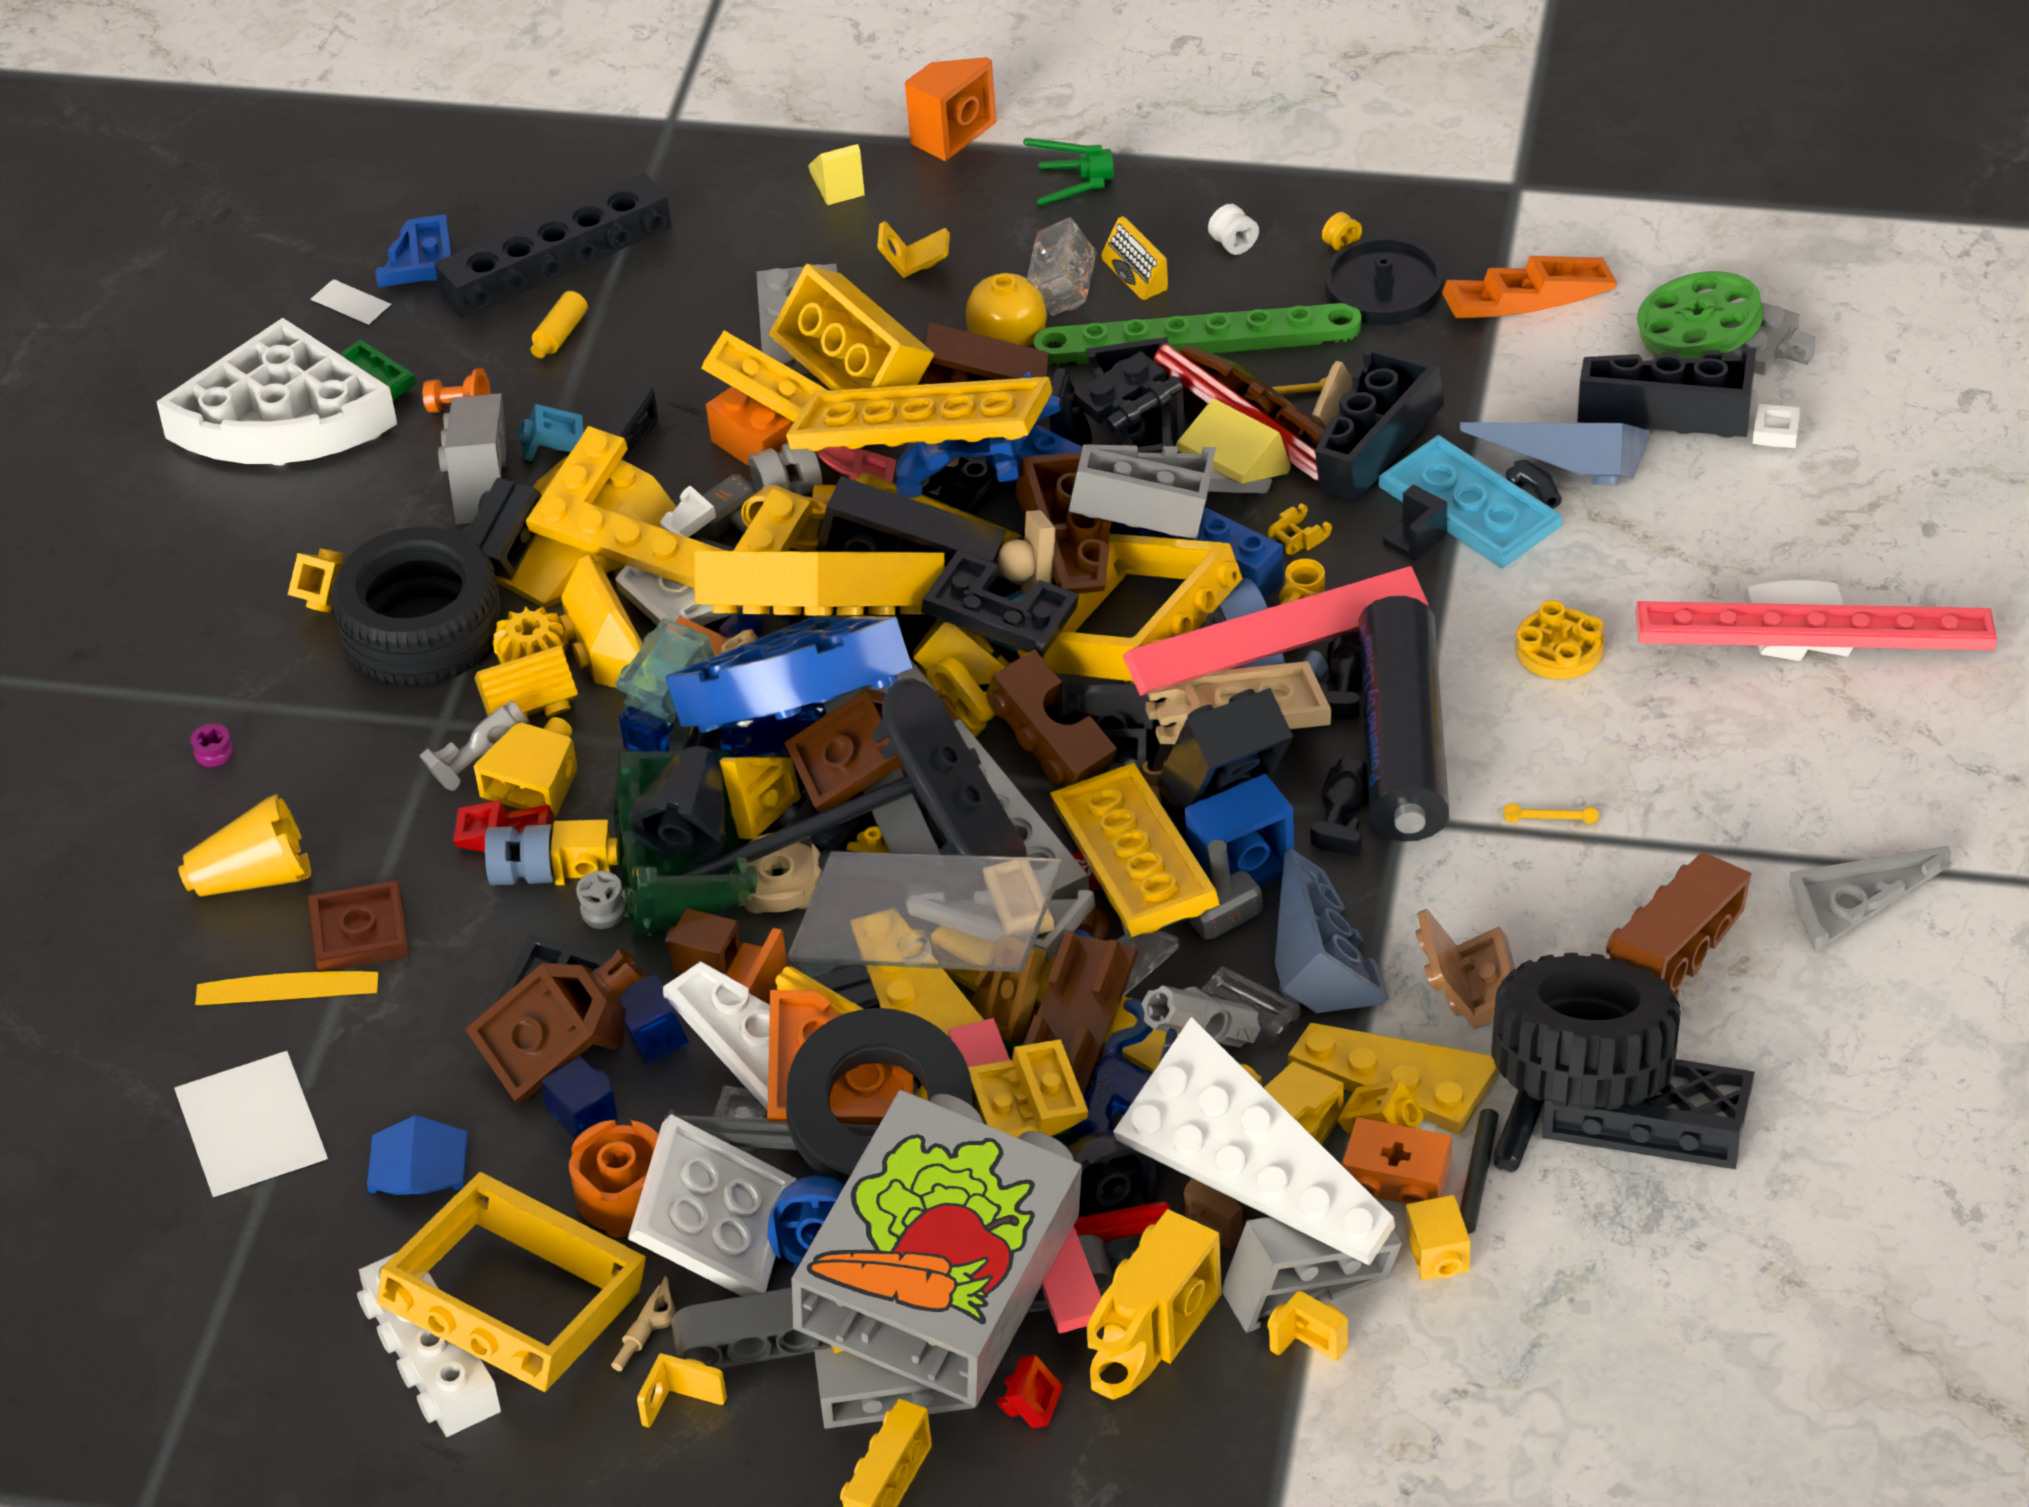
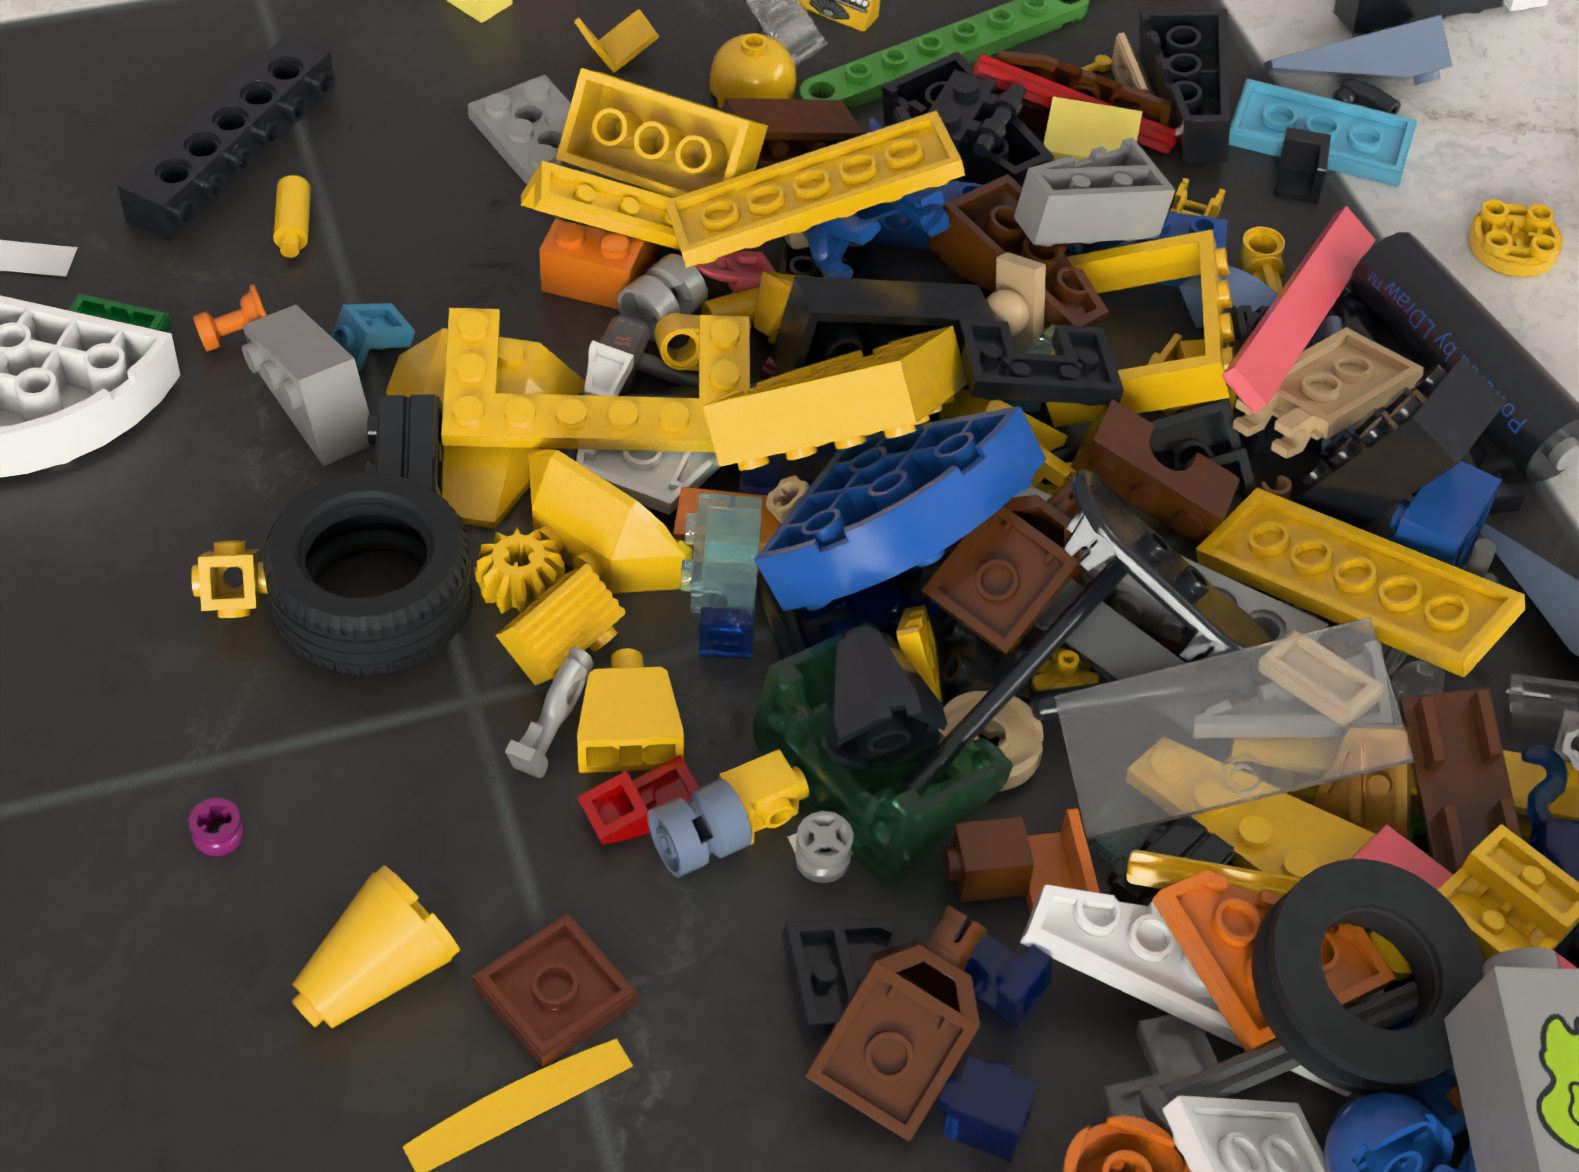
camera: 35 degrees left, 5 degrees up
blue wing [375,214,452,288] -> none
black tile [607,385,658,463] -> none

